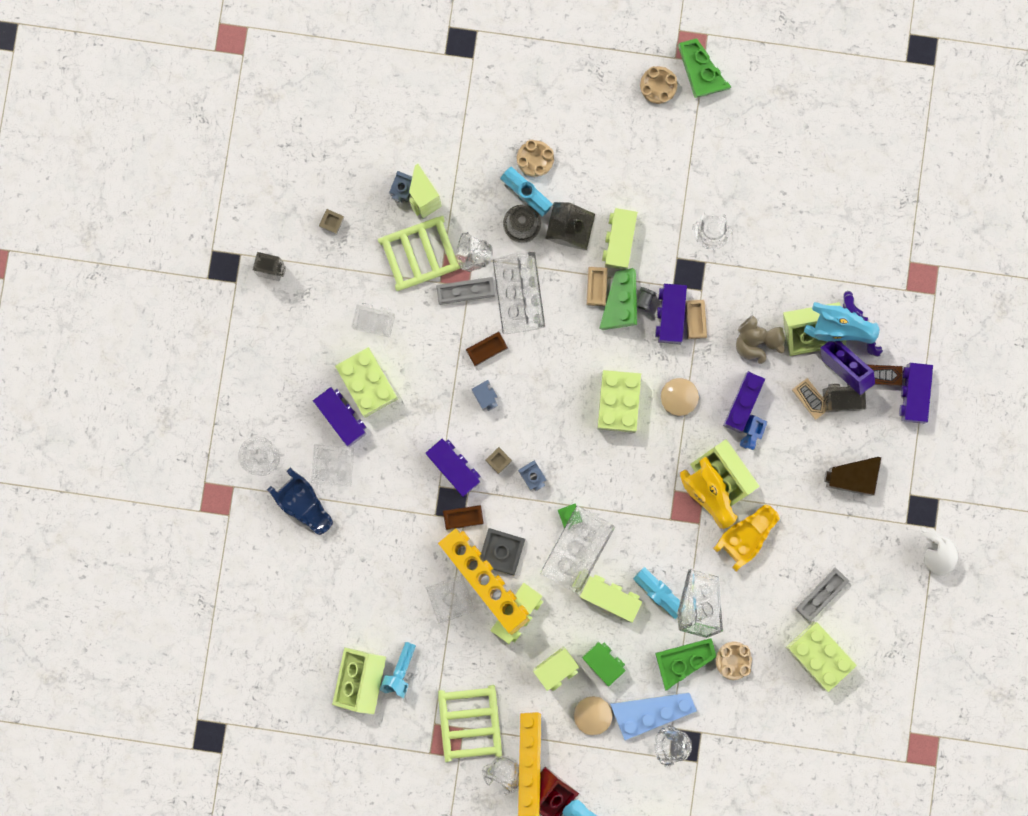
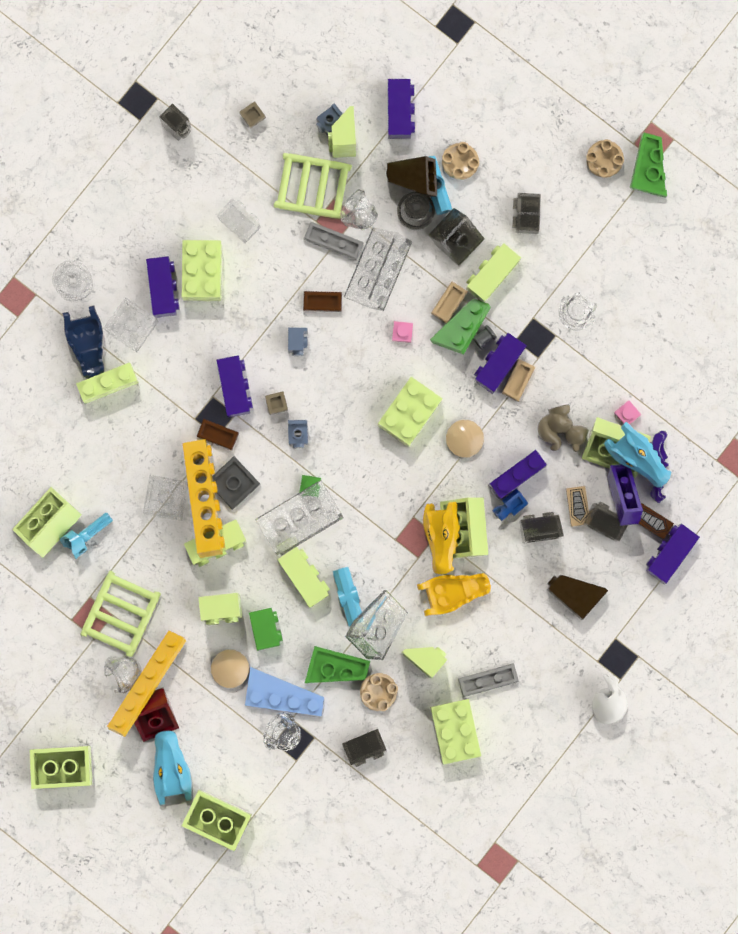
camera: 20 degrees right, 0 degrees up
none -> yellowish green brick [76,362,139,404]
none -> clear smoke brick [342,728,387,767]
none -> dark brown slope [386,156,437,197]
none -> dark purple brick [388,79,415,139]
none -> bright pink plate [392,321,413,343]
none -> yellowish green slope [401,647,447,678]
none -> clear smoke brick [512,193,541,234]
none -> clear smoke slope [519,512,564,544]
none -> bright pink plate [614,400,641,424]

